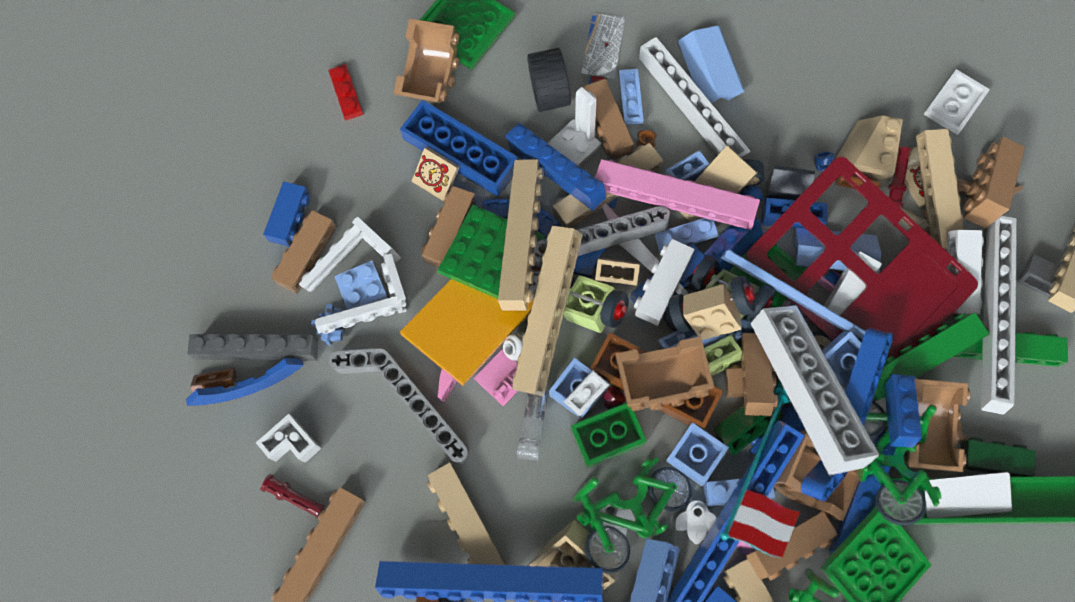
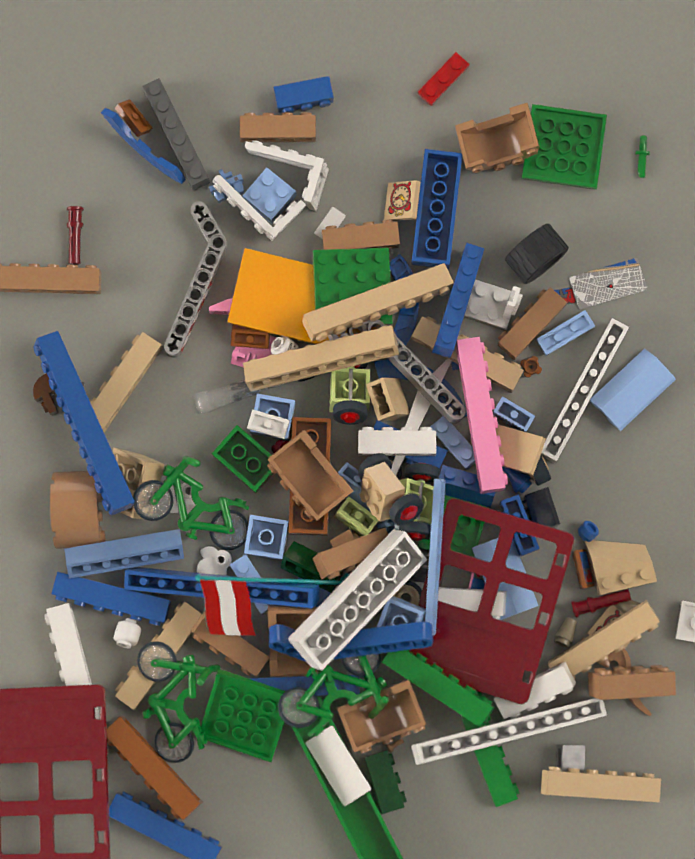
camera: 60 degrees right, 10 degrees up
white brick [256,414,322,463] -> none
blue brick [884,374,922,448] -> none
none -> dark orange slope [231,324,270,349]
none -> white sticker [314,207,346,239]

